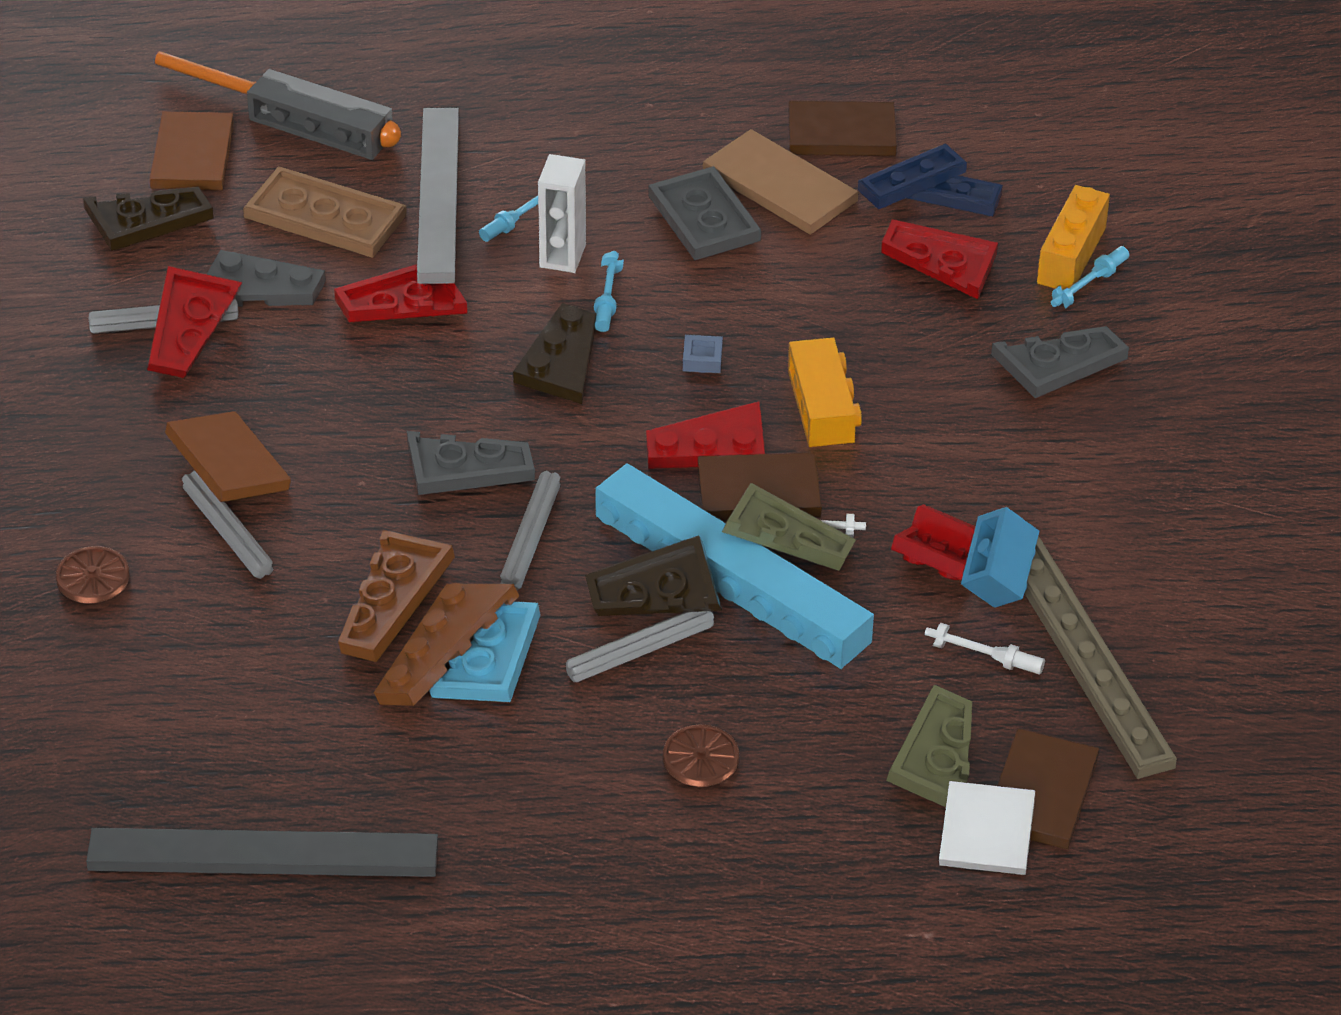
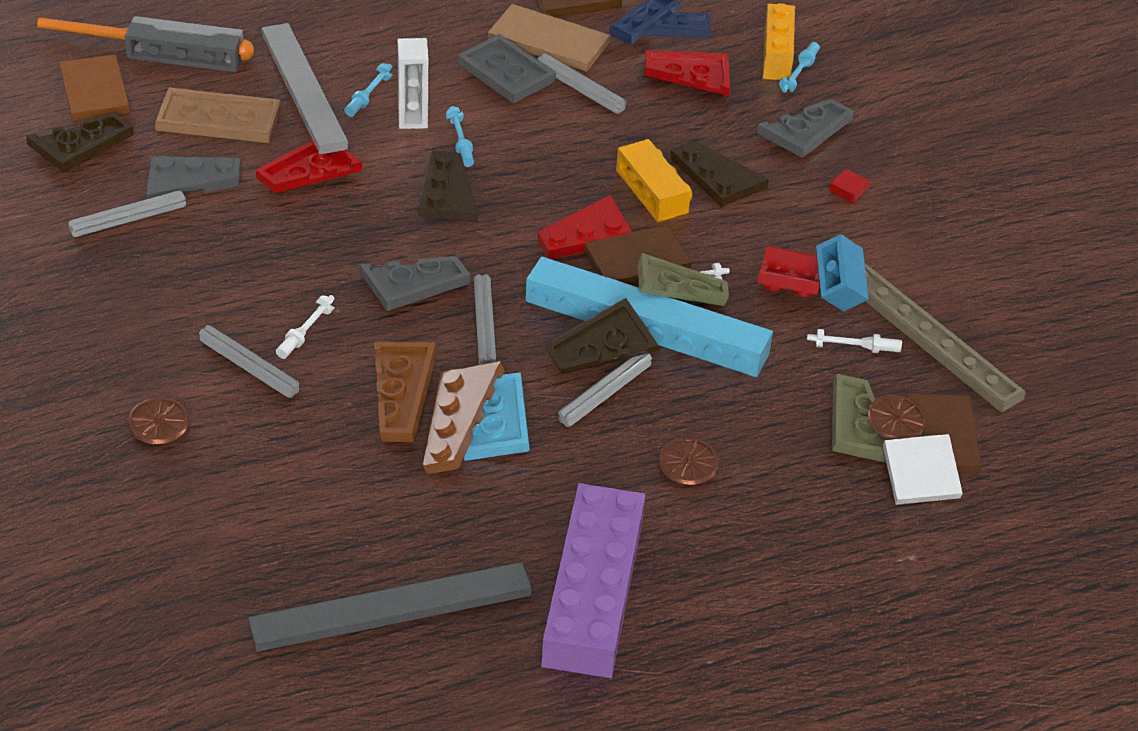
camera: 20 degrees left, 0 degrees up
red wing [147,266,242,378] -> none
dark orange tile [165,411,291,502] -> none
sand blue plate [683,335,723,373] -> none
none -> white piece [276,295,335,359]
none -> light grey axle [537,53,627,114]
none -> medium lavender brick [541,483,646,678]
none -> dark brown wing [670,141,769,207]
none -> red tile [829,169,870,203]
none -> copper wheel [868,395,926,440]

